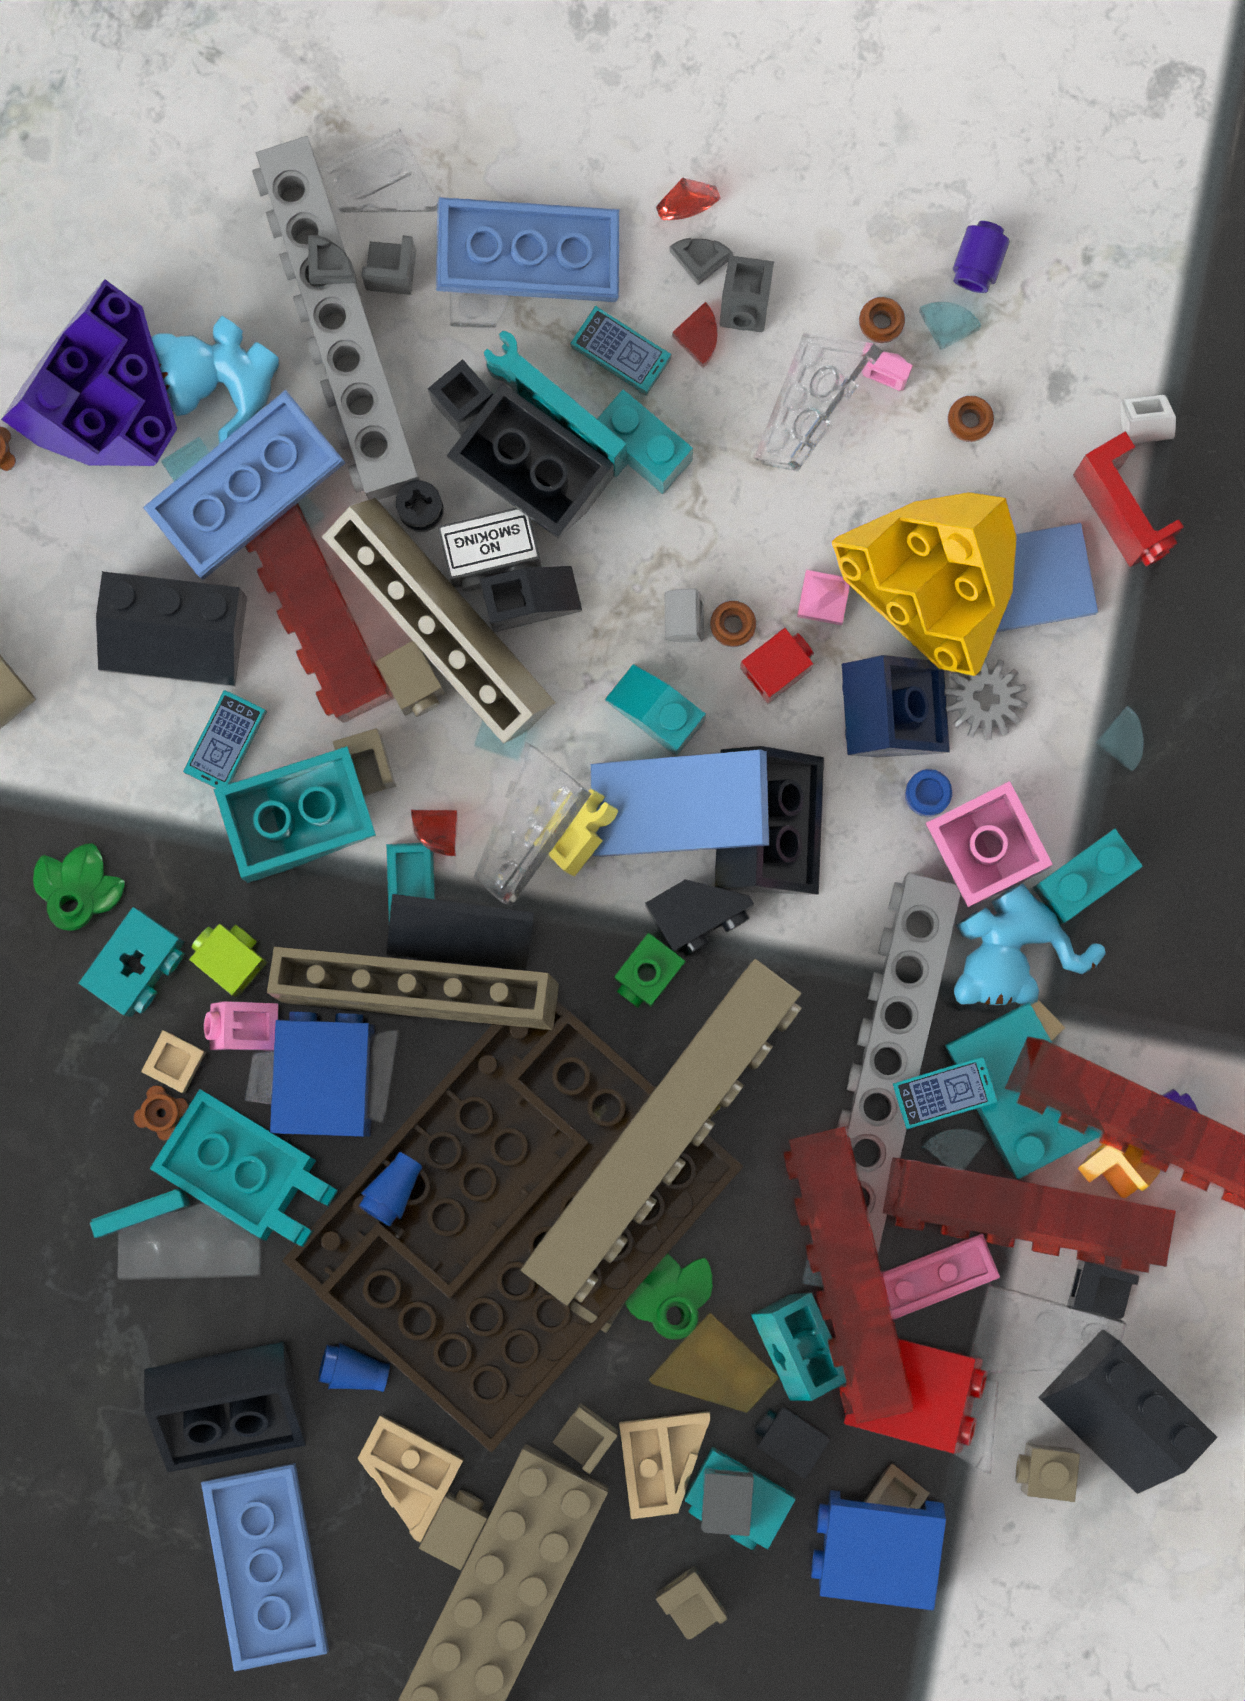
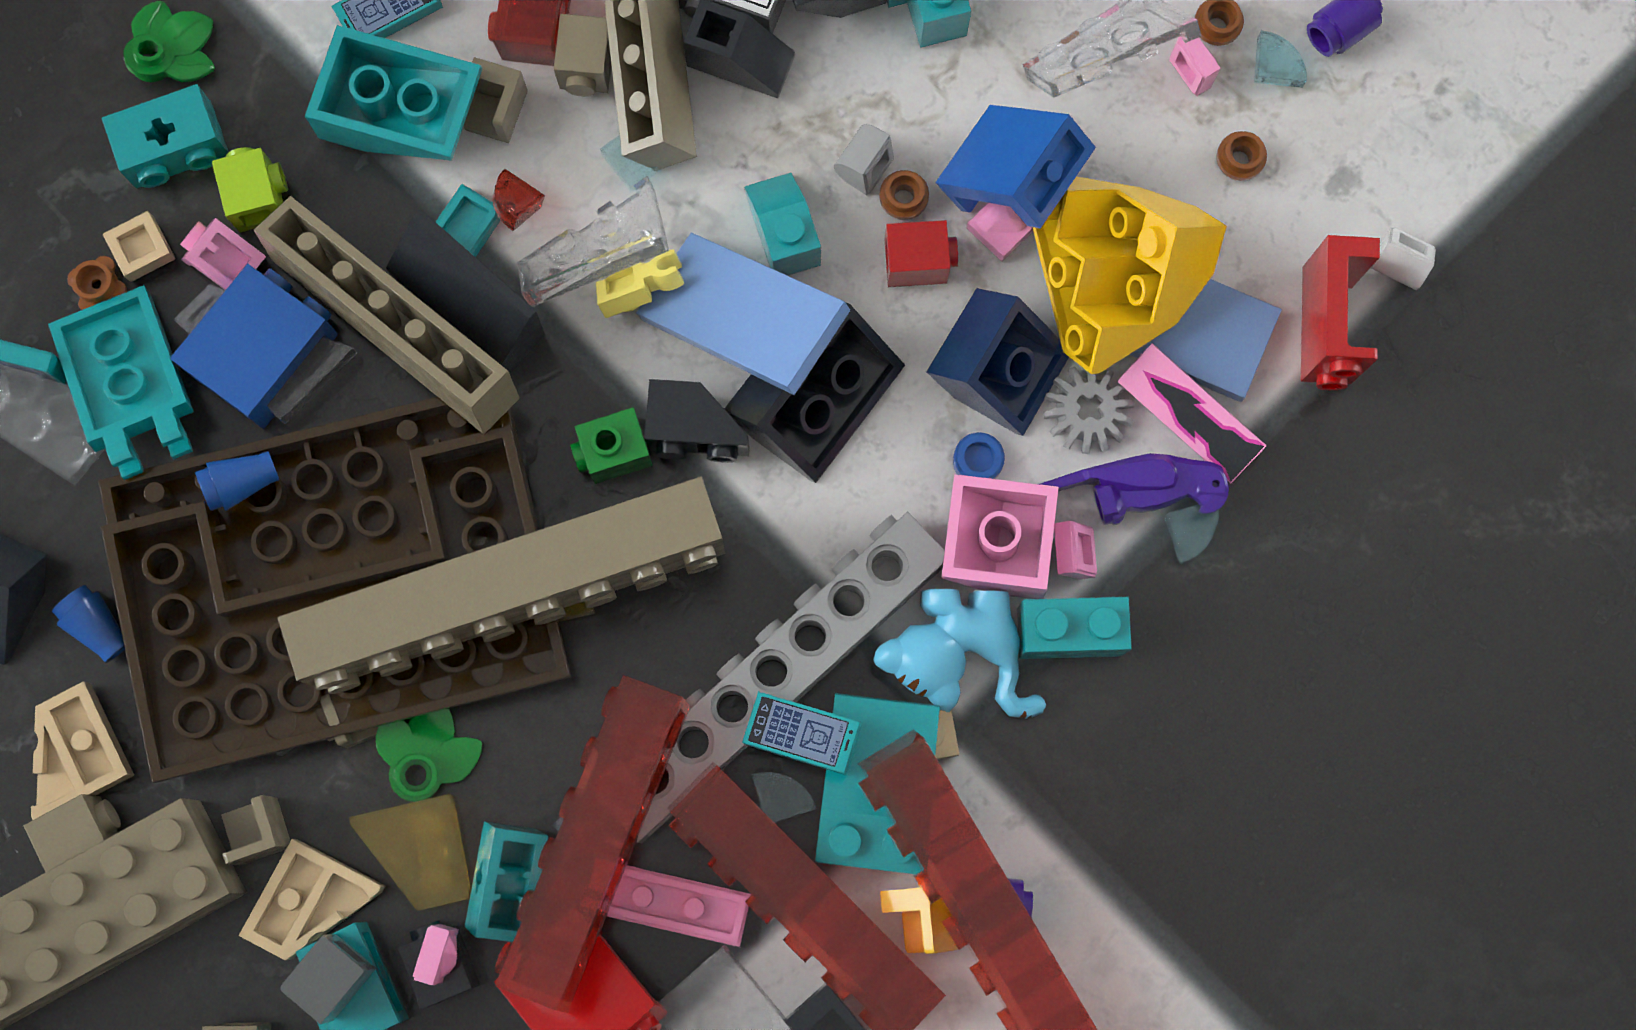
camera: 25 degrees right, 5 degrees down
none -> bright pink tile [413,924,459,985]
none -> blue panel [935,104,1096,228]
none -> dark purple animal [1039,453,1229,525]
none -> bright pink tile [1054,521,1097,580]
none -> tile [1117,343,1266,483]

